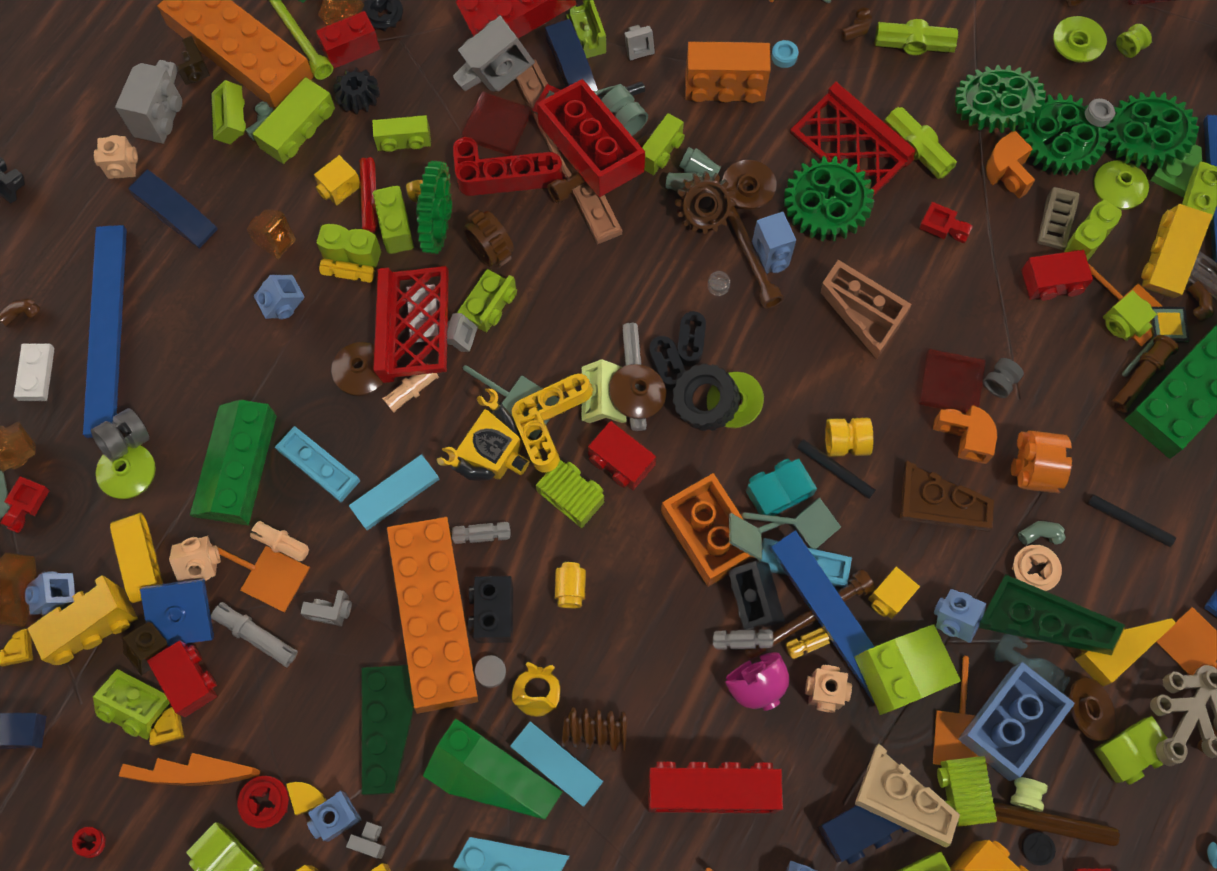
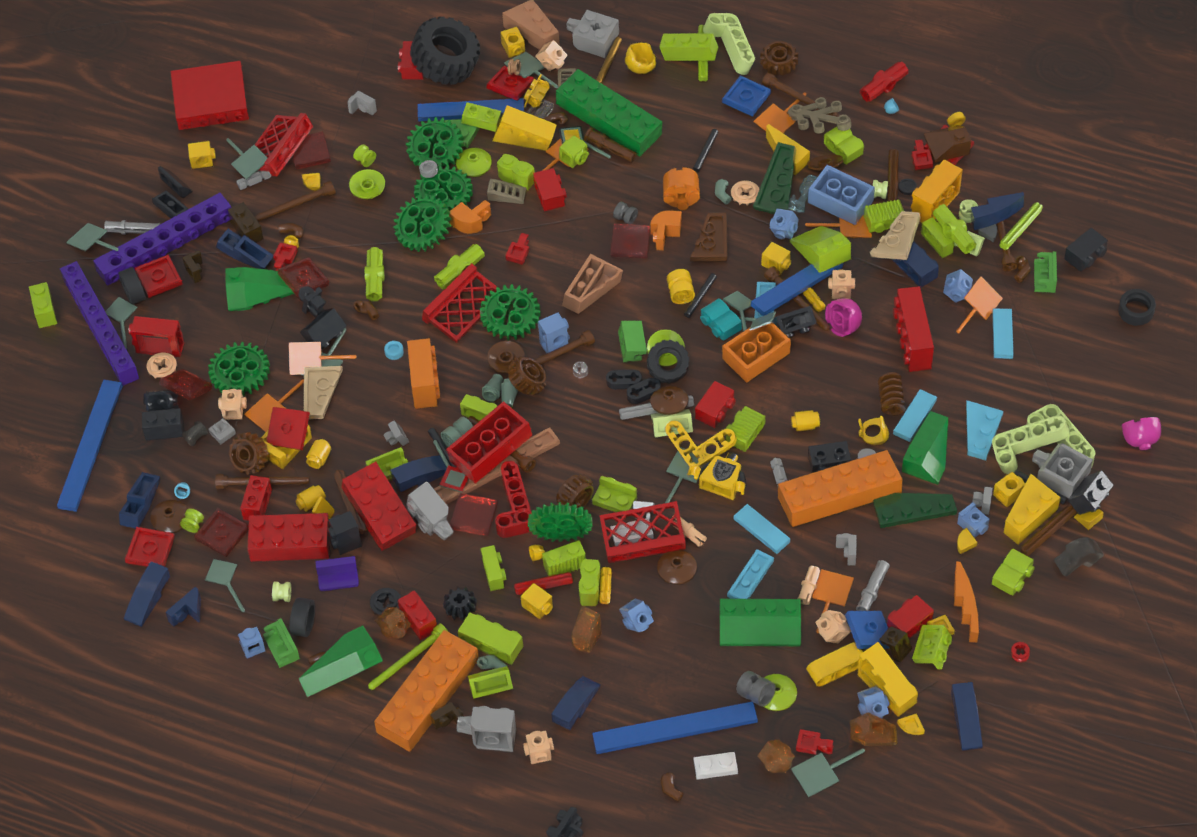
camera: 95 degrees left, 15 degrees down
red gear [237,776,290,828] -> none
light grey axle [713,629,774,650] -> none
none -> bright green hinge [618,321,647,362]

